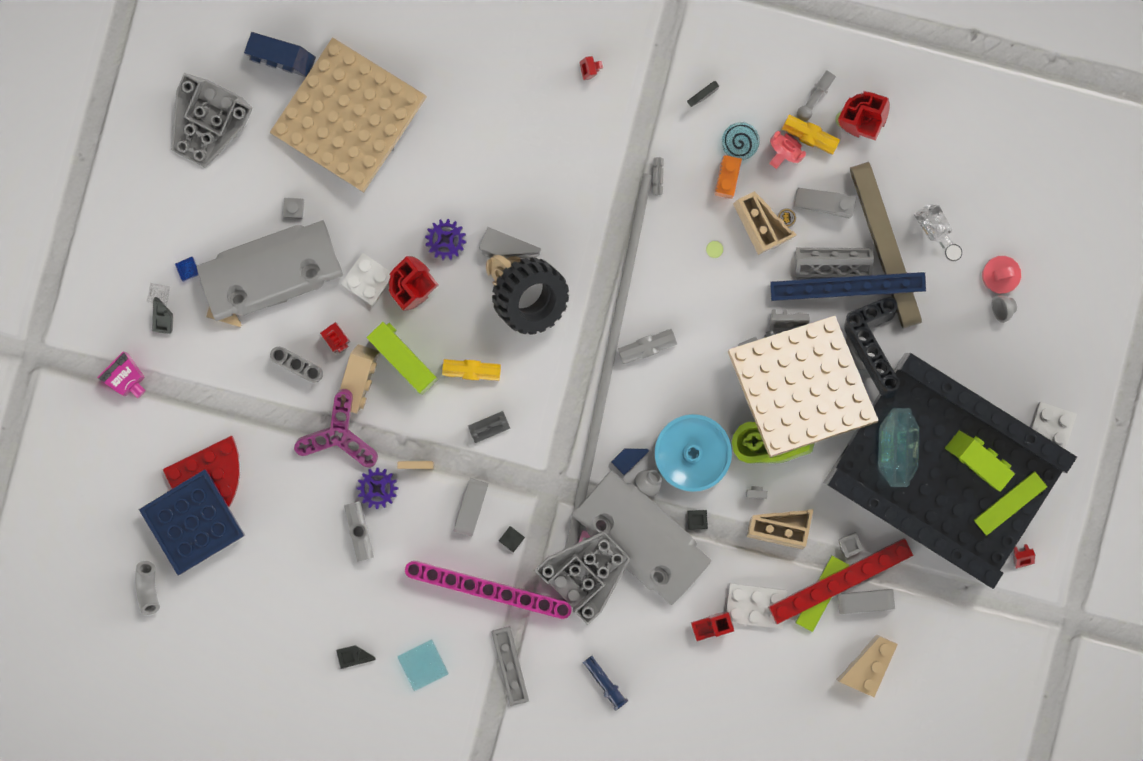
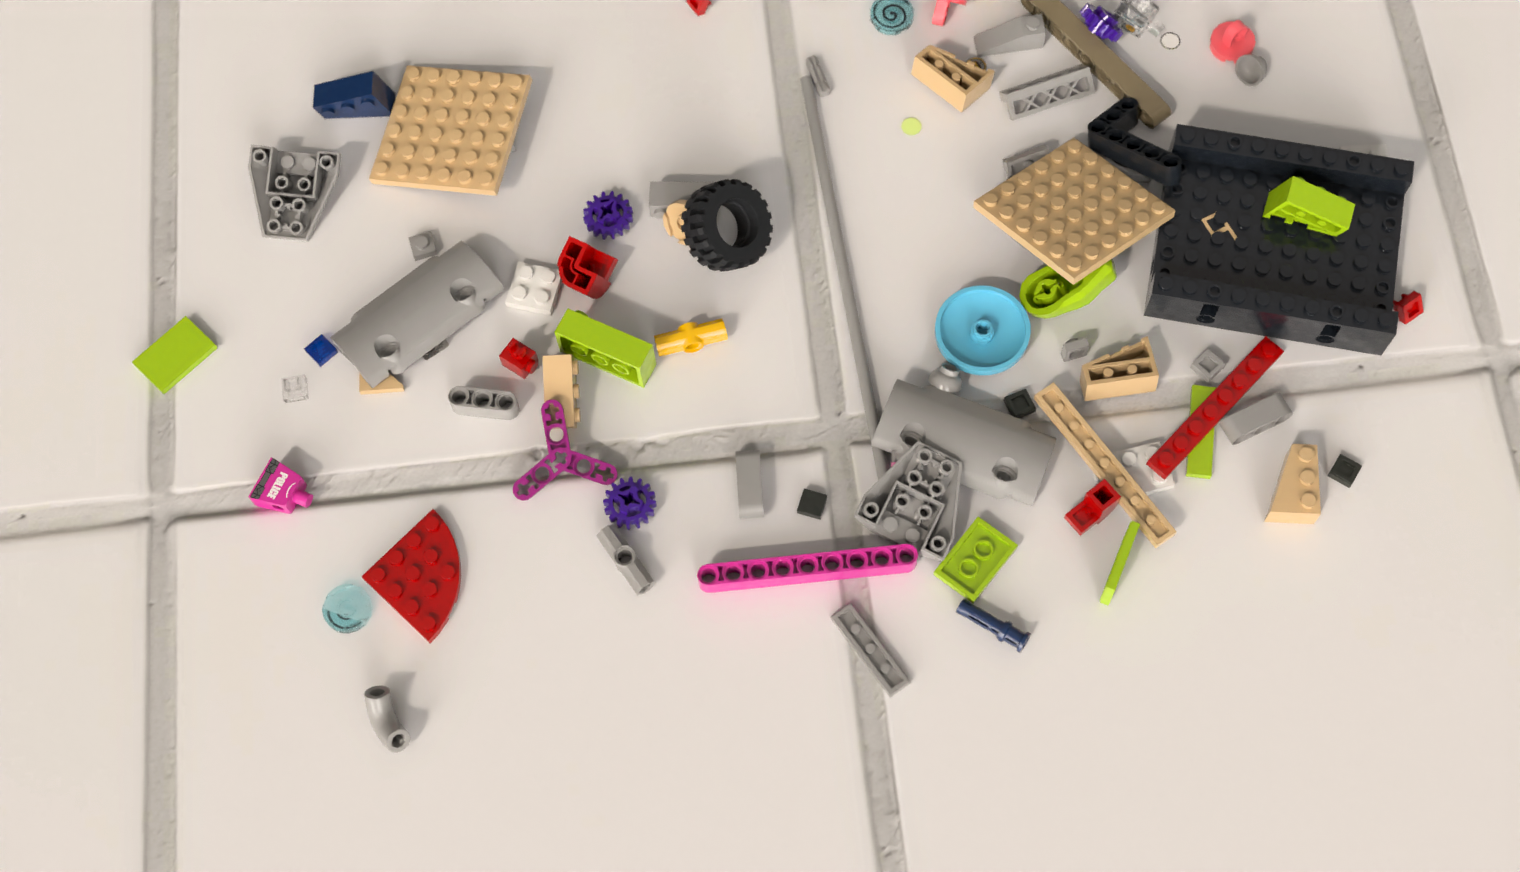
camera: 15 degrees left, 20 degrees down
dark blue plate [138,469,246,576] -> none
pearl dark grey tile [152,297,173,334] -> none
pearl dark grey tile [336,645,376,669] -> none
tan tile [397,461,434,469] -> none
clear light blue tile [397,639,449,691] -> none
dark grey hinge [468,411,510,443] -> none
dark blue tile [611,448,649,475] -> none
light grey piece [618,329,677,364] -> none
orange brick [714,155,742,199] -> none
dark blue plate [770,272,926,301] -> none
clear light blue wedge [878,408,919,487] -> none
lime tile [973,471,1047,536] -> none
none -> lime tile [132,316,217,394]
none -> clear light blue tile [322,584,373,634]
none -> lime plate [933,517,1018,604]
none -> tan plate [1034,382,1177,548]
none -> dark purple gear [1080,3,1124,43]
none -> lime tile [1099,521,1140,605]
none -> pearl dark grey tile [1328,454,1362,488]

